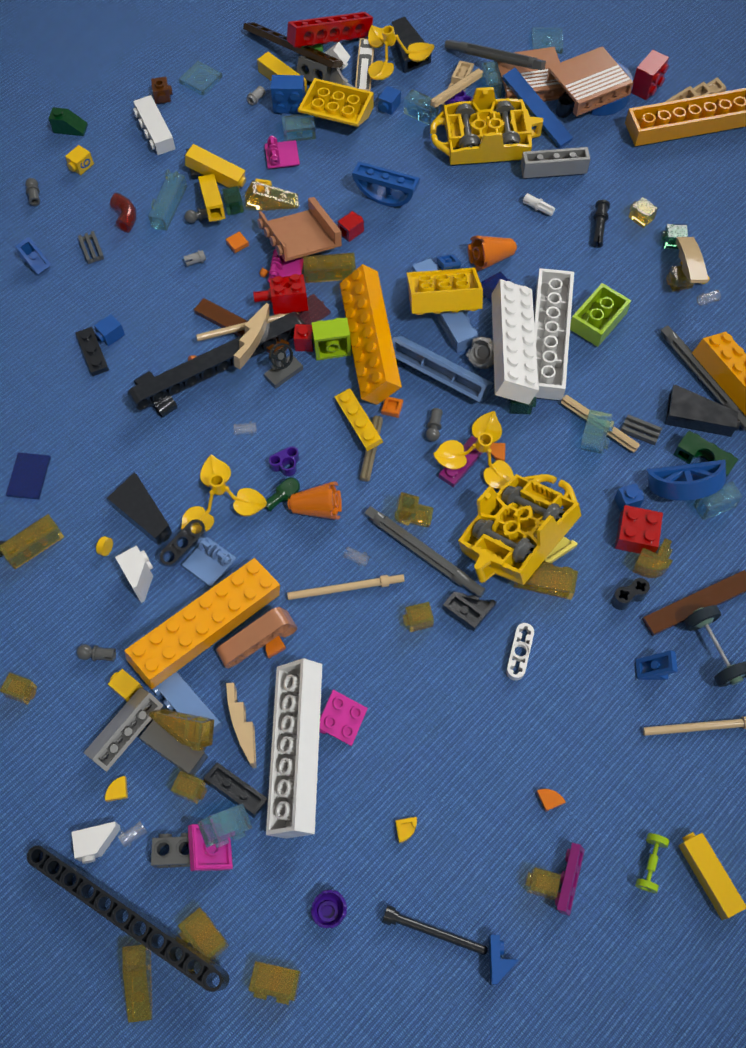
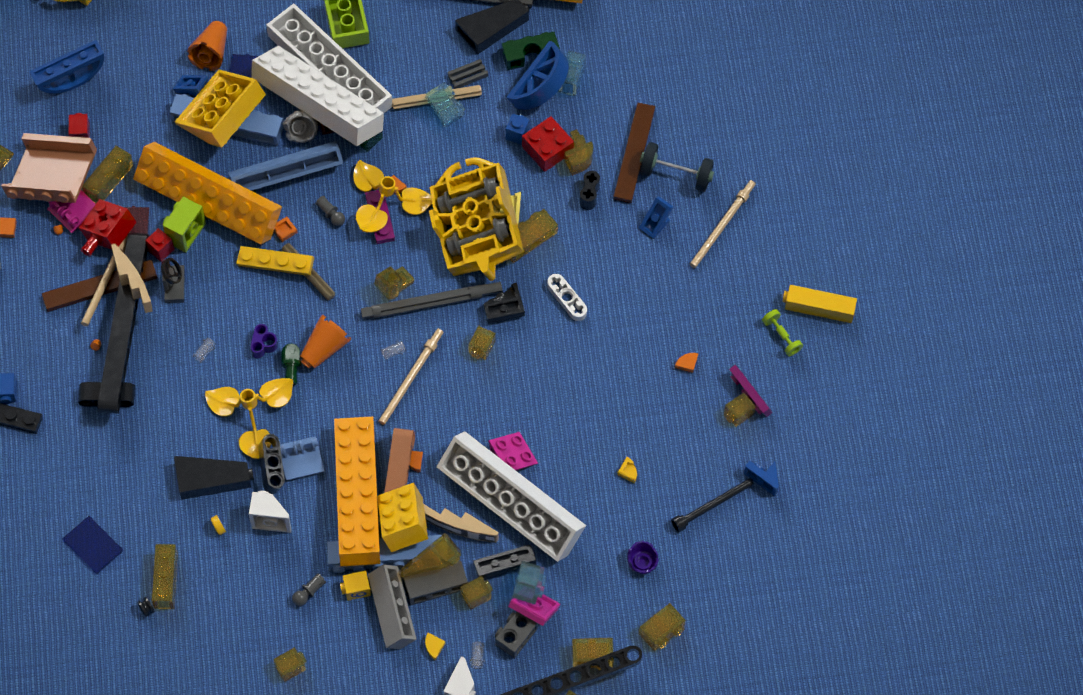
camera: 55 degrees left, 0 degrees up
none -> yellow brick [377,482,428,552]

